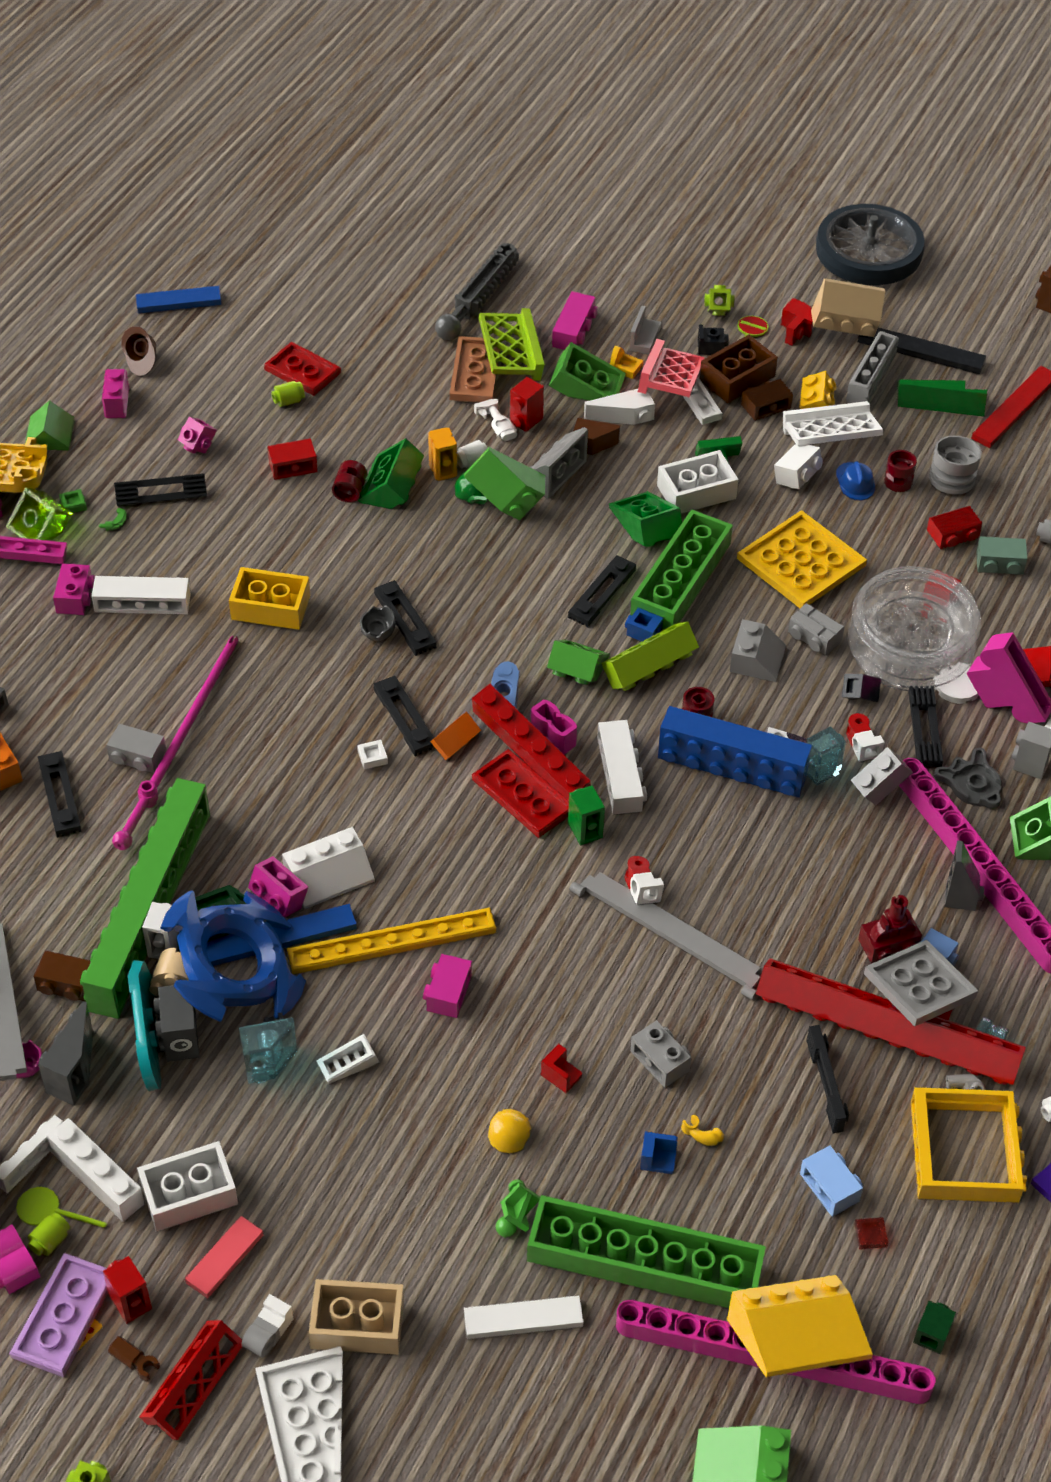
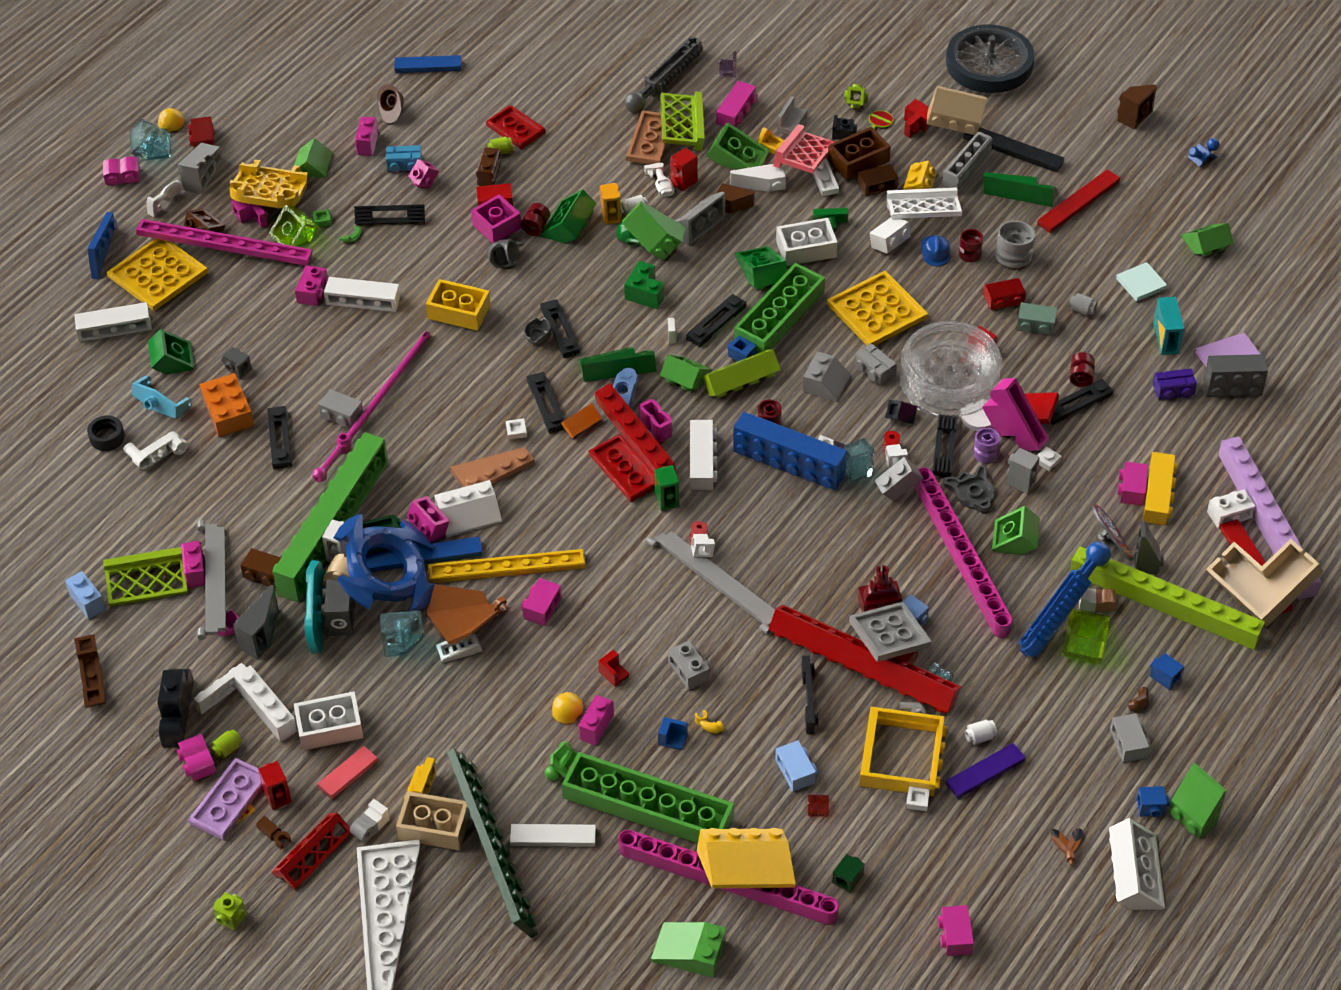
camera: 10 degrees right, 0 degrees up
lime piece [16,1187,107,1228] -> none
dark grey slope [945,841,984,911] -> none
none -> dark azure brick [386,145,422,172]
none -> yellow bracket [404,757,437,800]
none -> dark orange panel [427,584,508,645]
none -> dark green plate [447,748,538,938]
none -> nougat wing [450,447,535,487]
none -> dark pink brick [471,194,521,243]
none -> reddish brown brick [476,147,501,186]
none -> dark grey piece [487,239,524,268]
none -> green slope [578,347,657,382]
none -> dark pink brick [578,695,614,745]
none -> green brick [624,261,665,310]
none -> white tile [668,318,676,344]
none -> clear purple panel [719,52,737,77]
none -> white plate [906,786,930,811]
none -> medium lavender wheel [973,428,1000,463]

